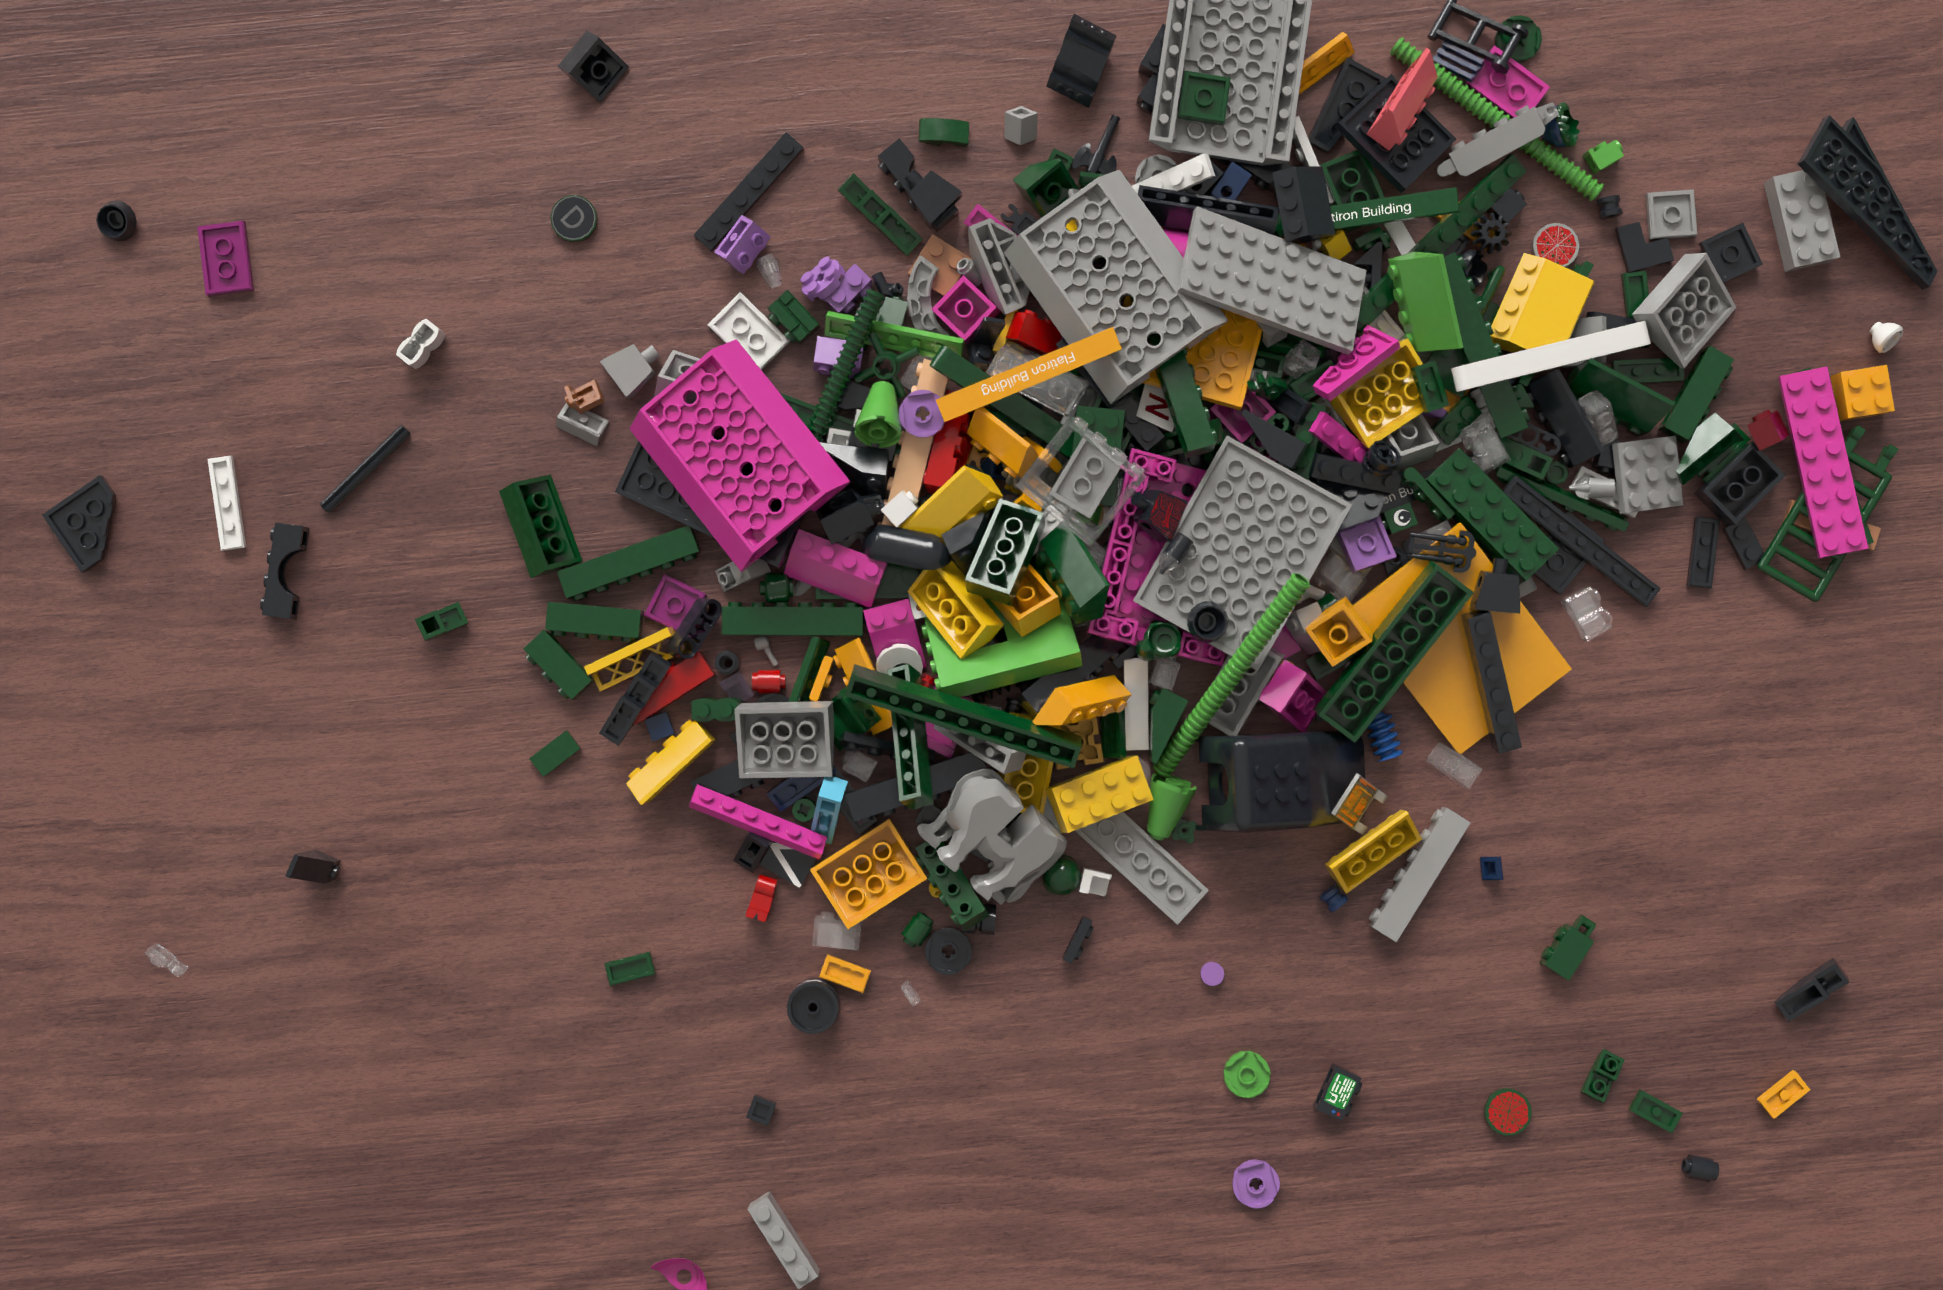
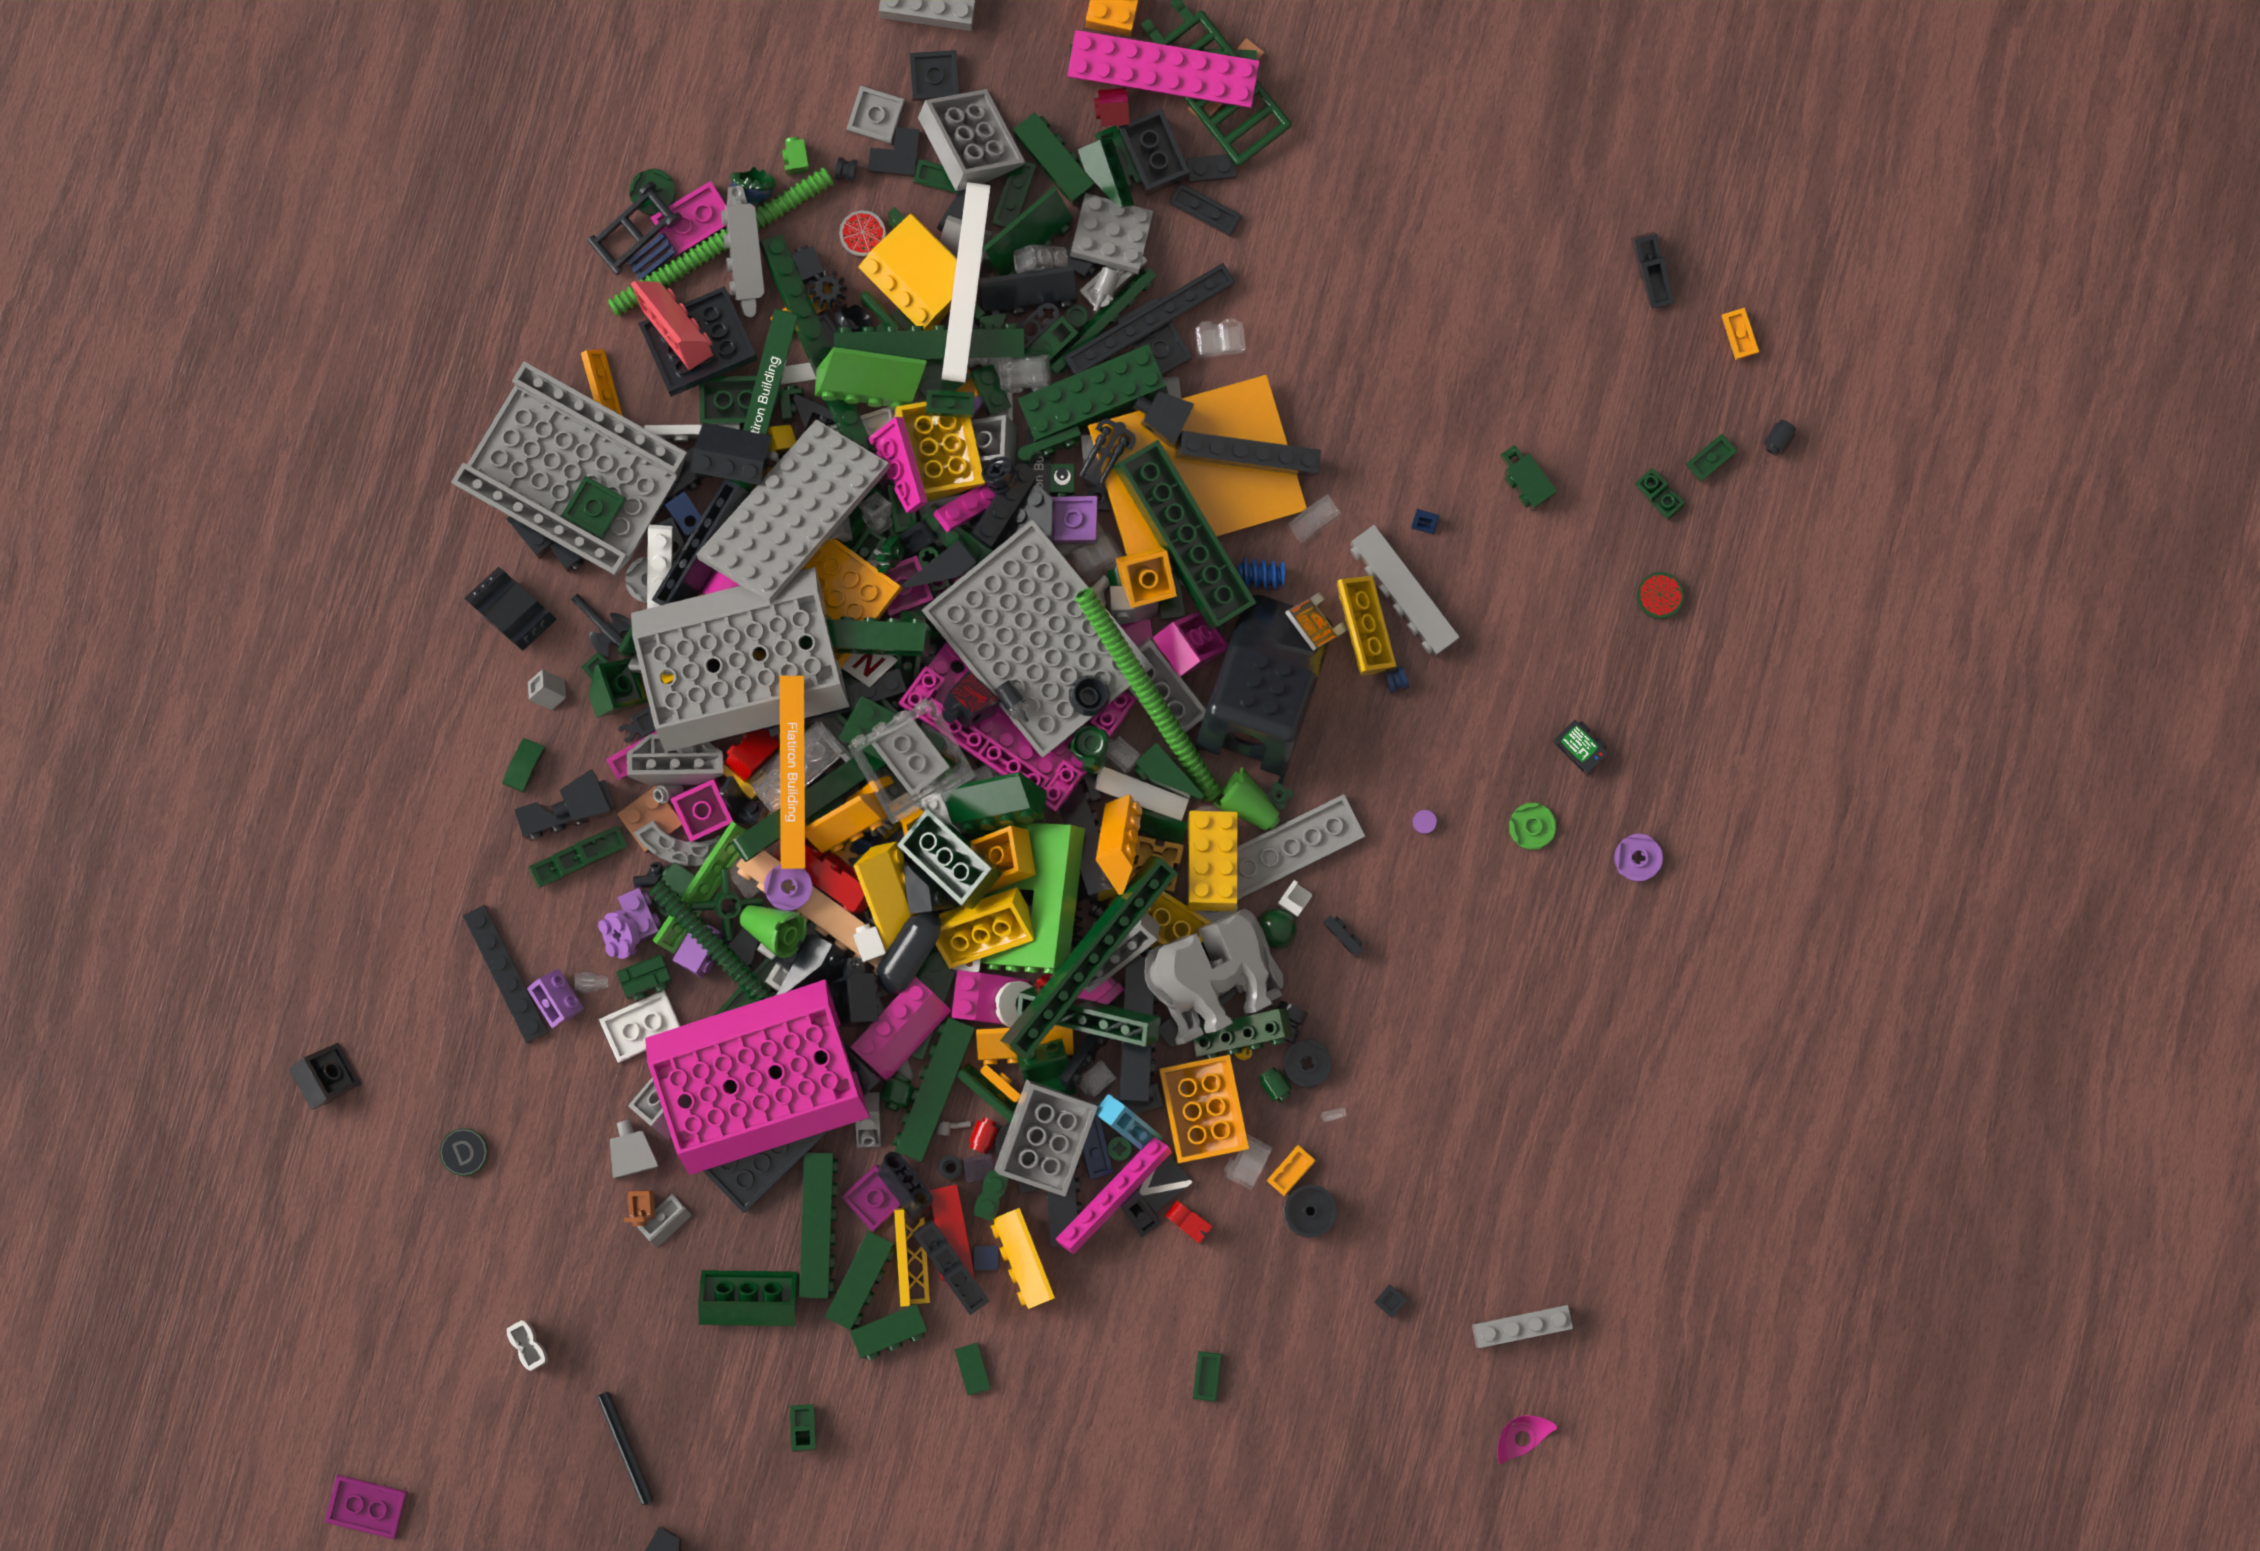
camera: 75 degrees left, 5 degrees down
black wing [1308,57,1386,153] -> none

